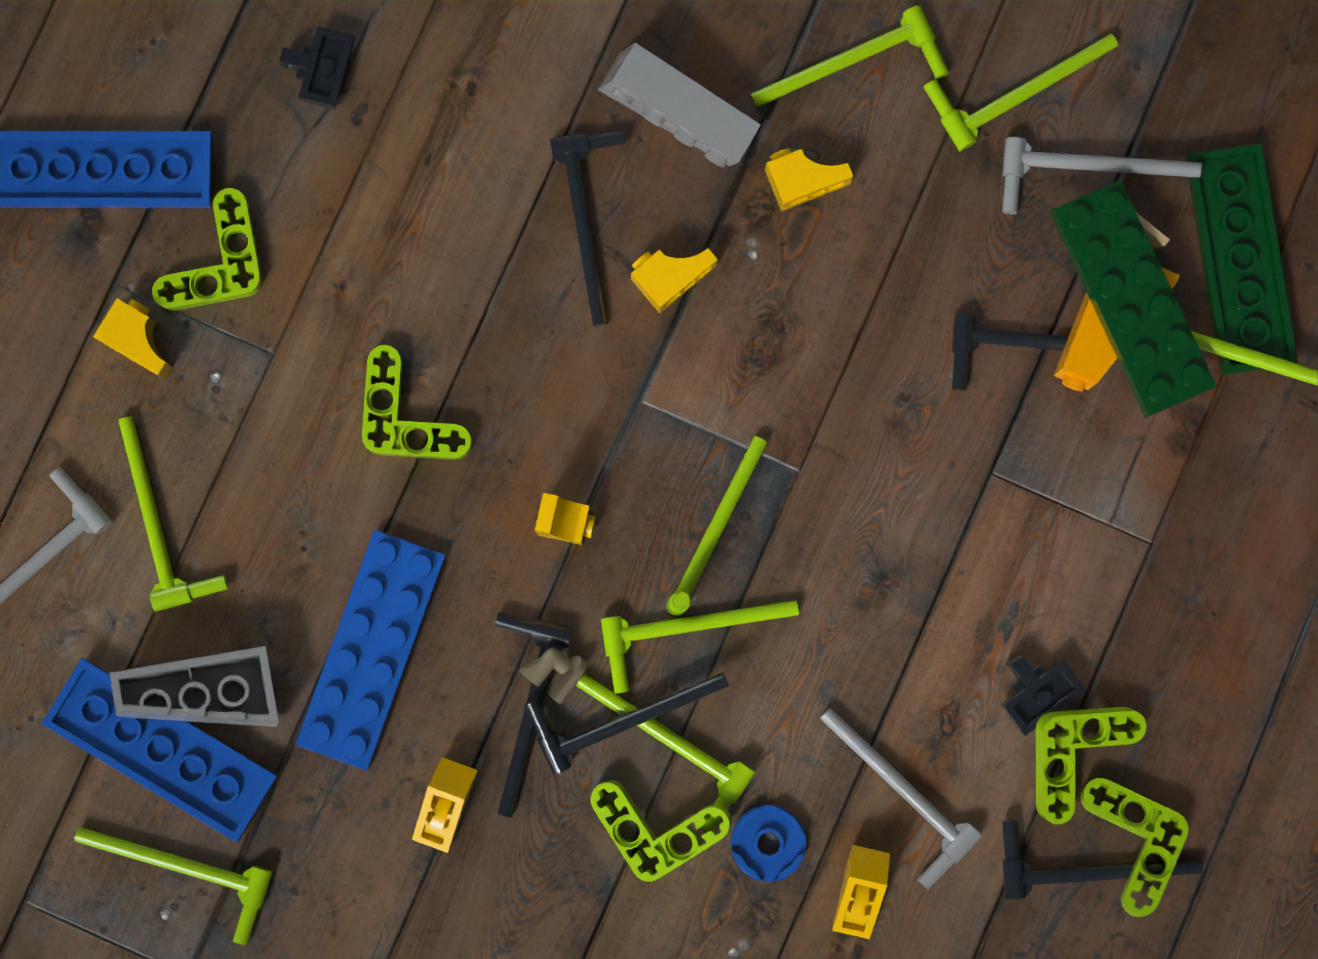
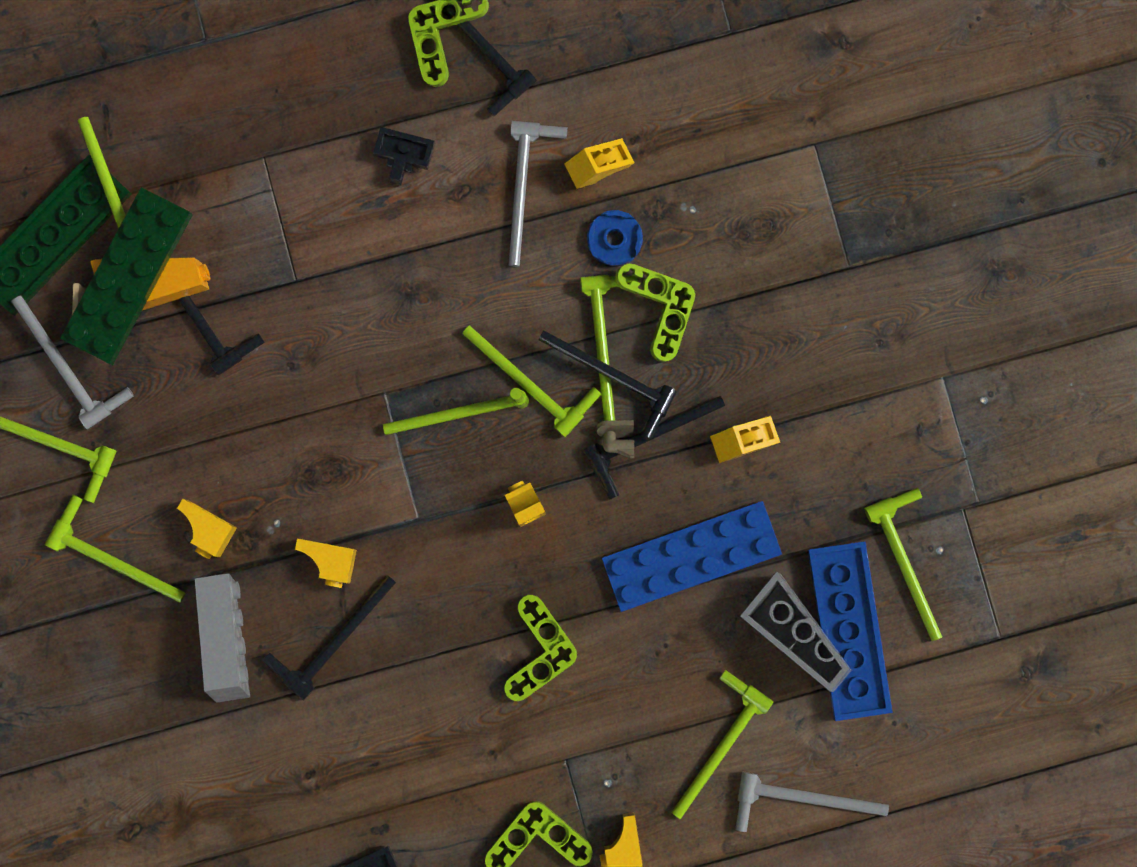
camera: 125 degrees left, 0 degrees up
lime beam [1036,707,1147,825] -> none

